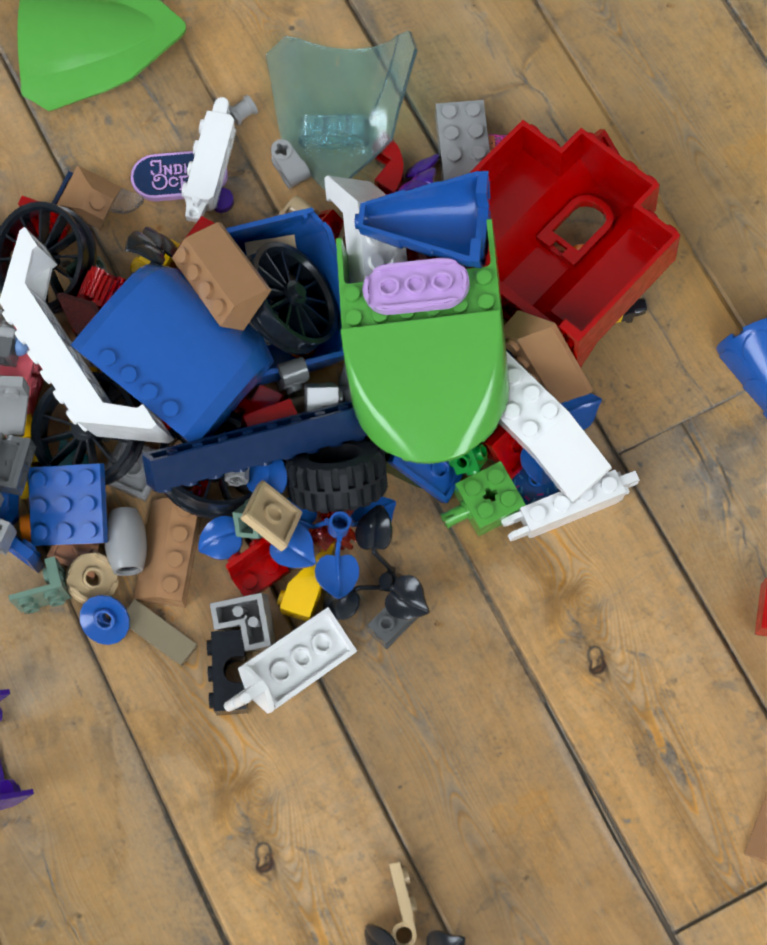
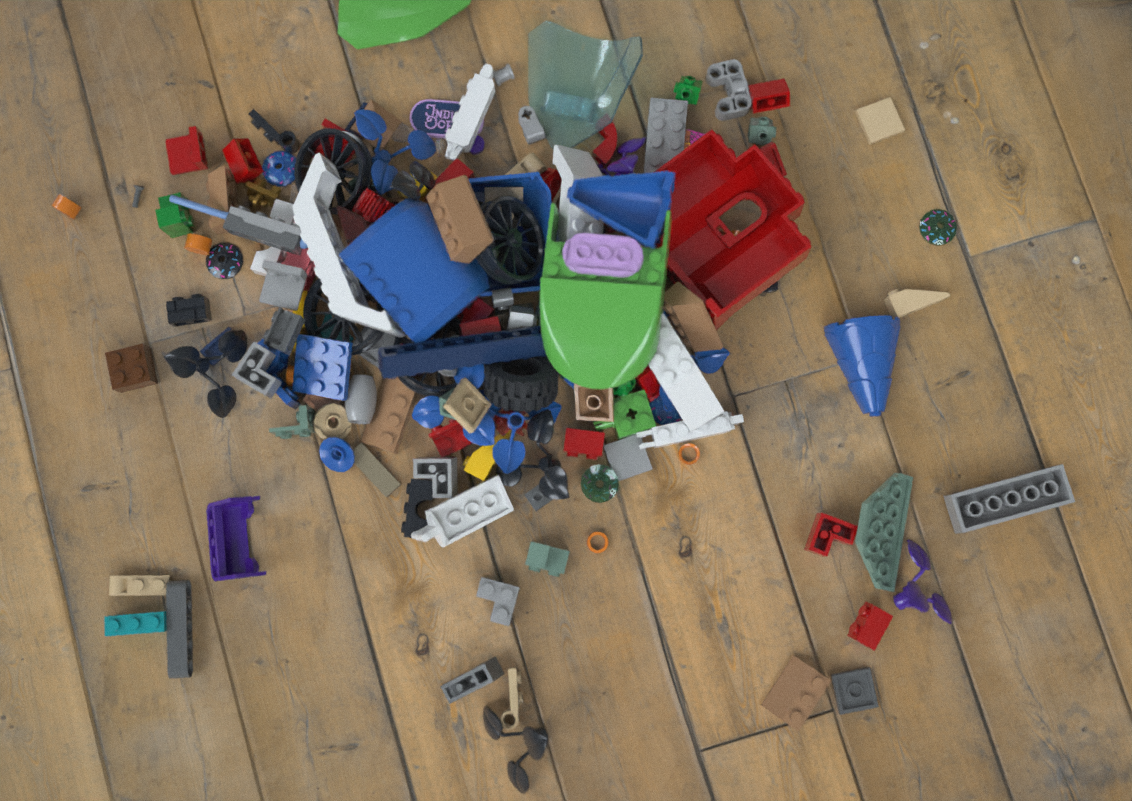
camera: 10 degrees right, 10 degrees up
none -> blue plant [354,109,437,195]
none -> clear tile [436,138,447,157]
none -> dark grey slope [440,656,505,704]
none -> light grey brick [476,577,520,626]
none -> sand green brick [525,541,570,577]
none -> red brick [563,428,605,460]
none -> medium nougat slope [574,384,614,422]
none -> clear green dish [580,464,619,503]
none -> orange piece [587,532,608,553]
none -> light grey tile [603,434,652,482]
none -> green brick [673,75,703,105]
none -> orange piece [678,443,700,465]
none -> light grey beam [705,59,752,121]
none -> sand green brick [747,117,776,146]
none -> red brick [748,78,790,114]
none -> tan tile [855,97,905,145]

